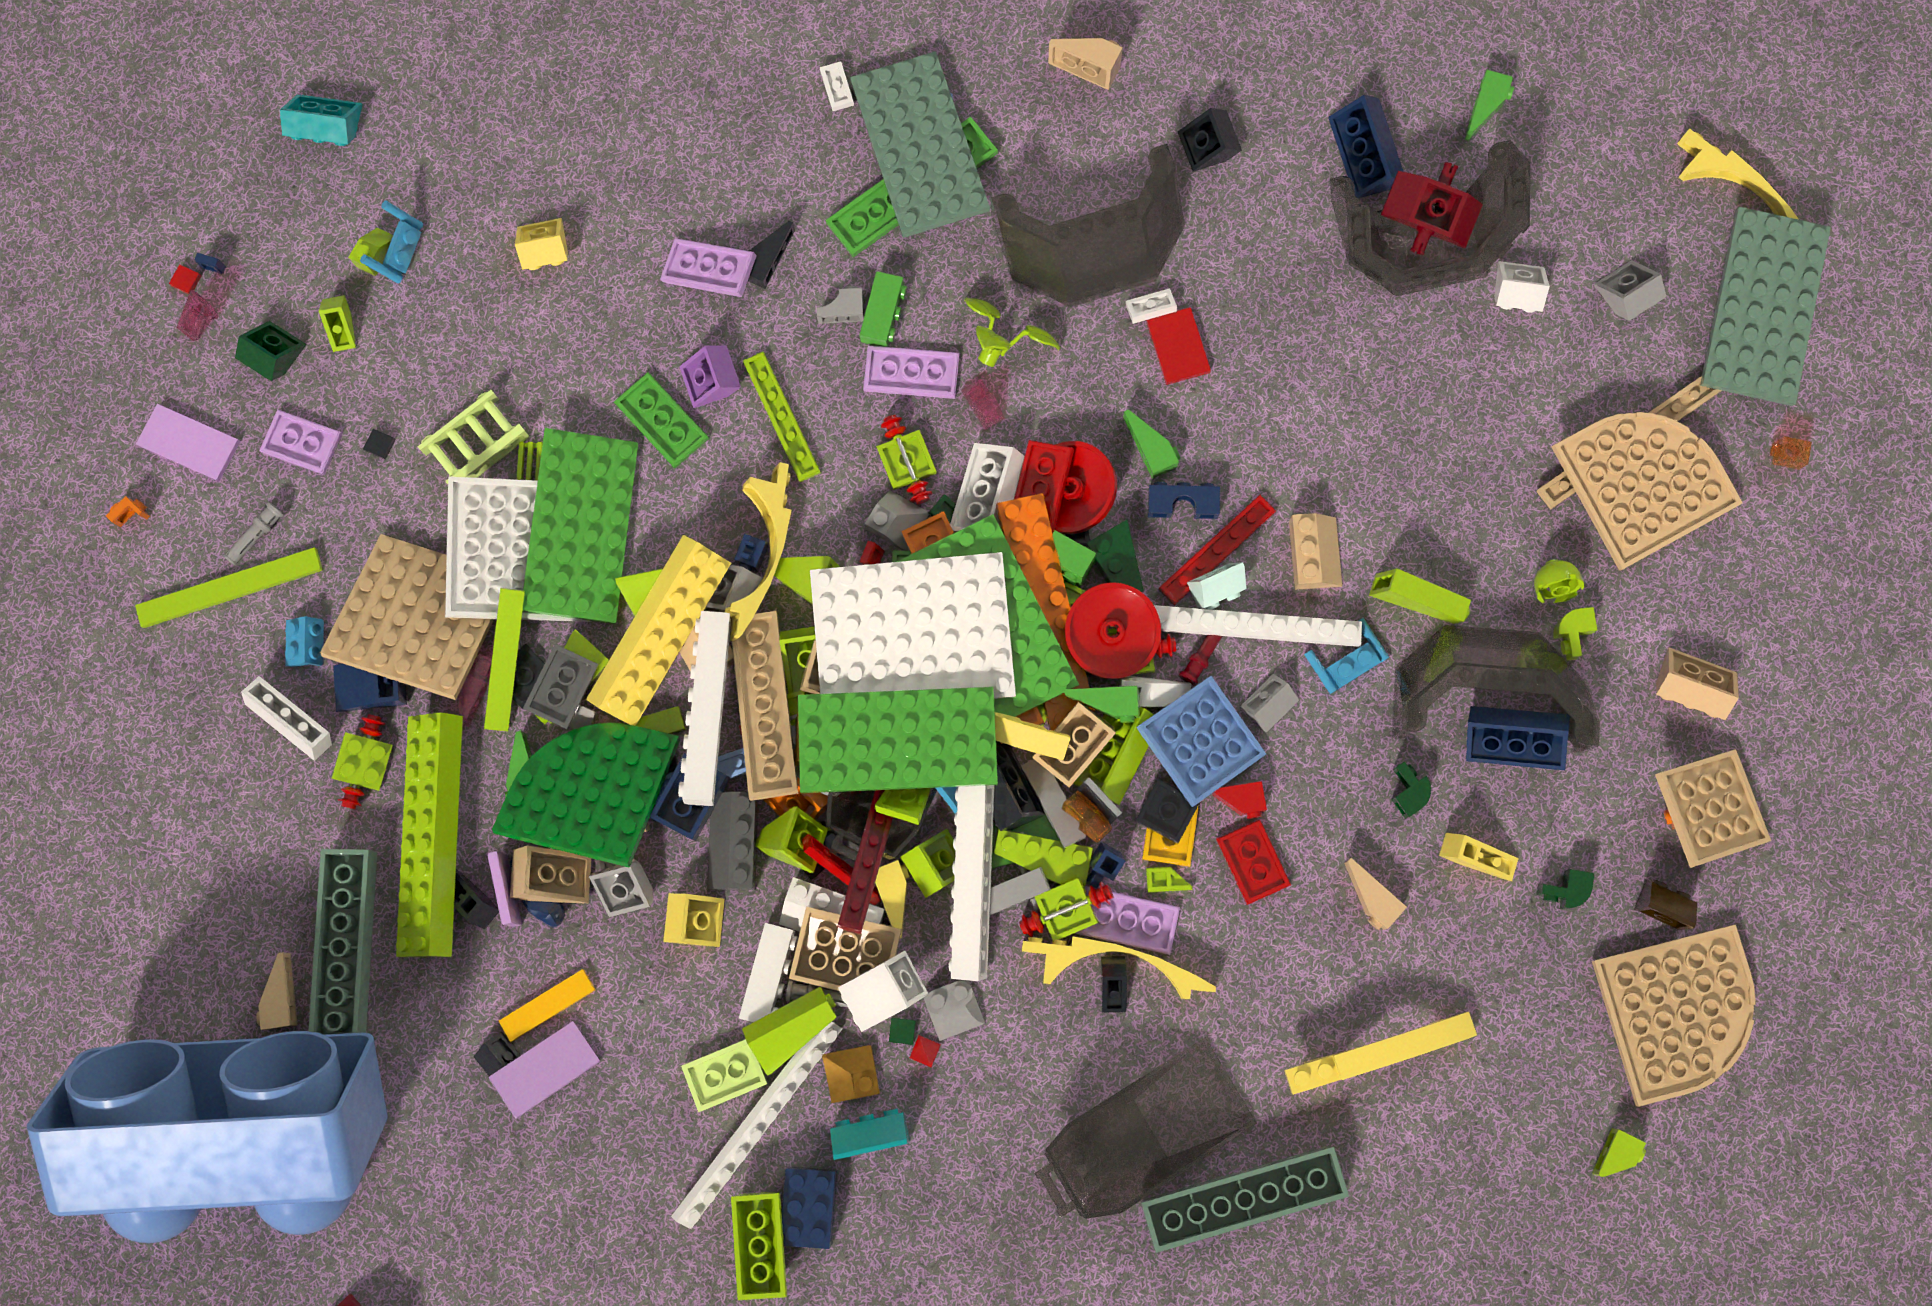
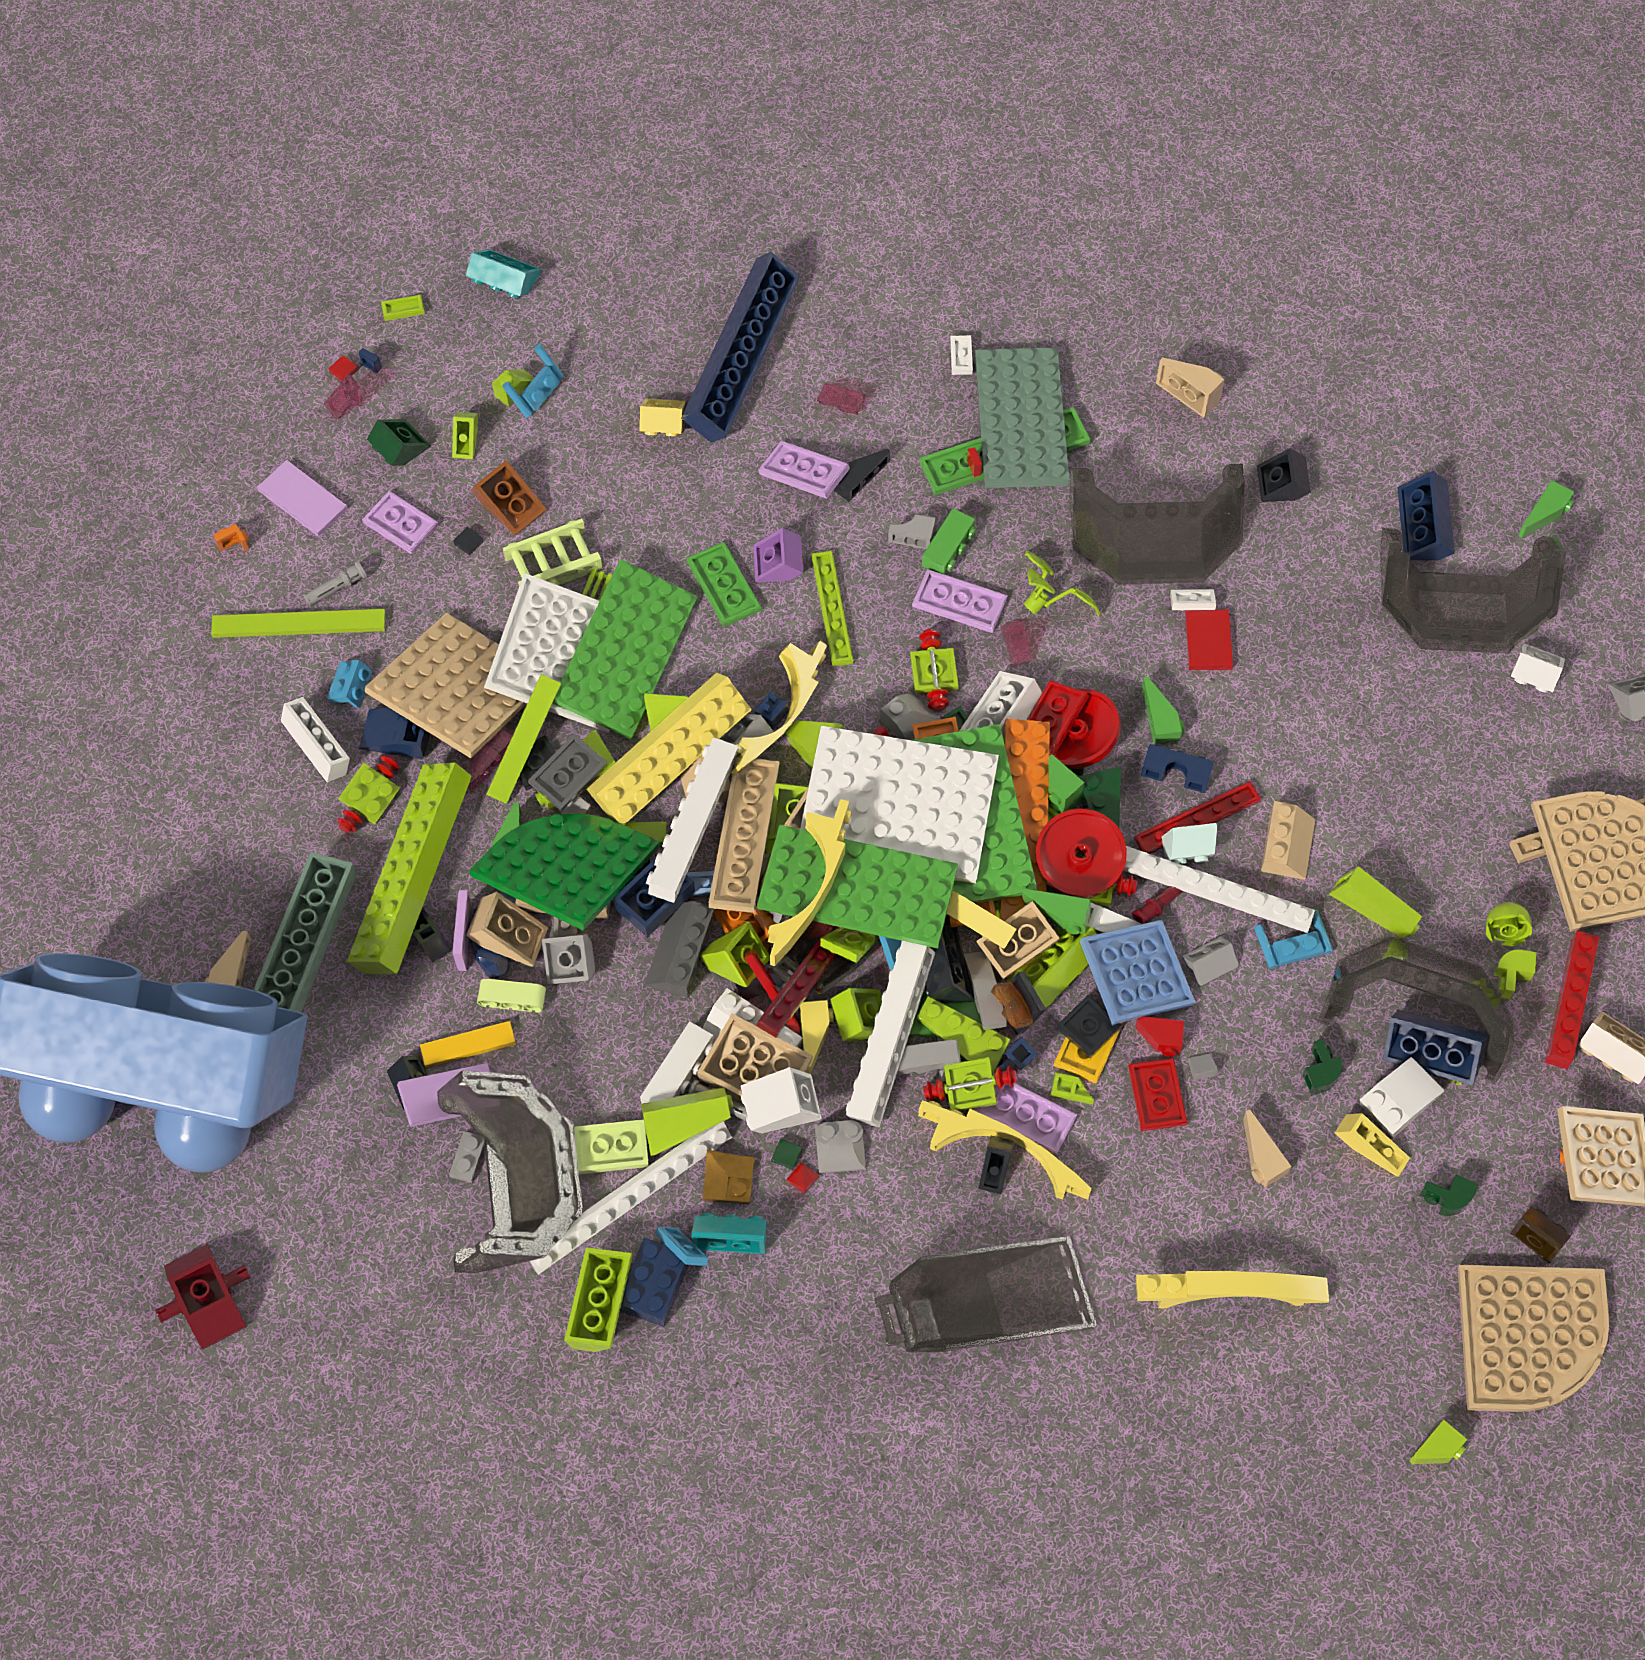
camera: 10 degrees right, 15 degrees down
light yellow slope [663,893,725,947] -> none
sand green brick [1140,1145,1349,1253] -> none
dark red slope [1381,162,1483,255] -> none
none -> lime tile [381,294,425,321]
none -> clear smoke windscreen [437,1070,583,1273]
none -> light grey plate [449,1131,487,1183]
none -> dark orange slope [471,460,547,536]
none -> yellowish green beam [477,979,546,1013]
none -> dark azure tile [655,1226,709,1266]
none -> dark blue brick [681,252,800,442]
none -> light yellow slope [768,799,852,966]
none -> clear pink slope [817,383,866,415]
none -> red tile [967,447,982,477]
none -> light grey slope [1188,1054,1218,1080]
none -> white slope [1360,1057,1445,1138]
none -> red brick [1544,931,1599,1069]

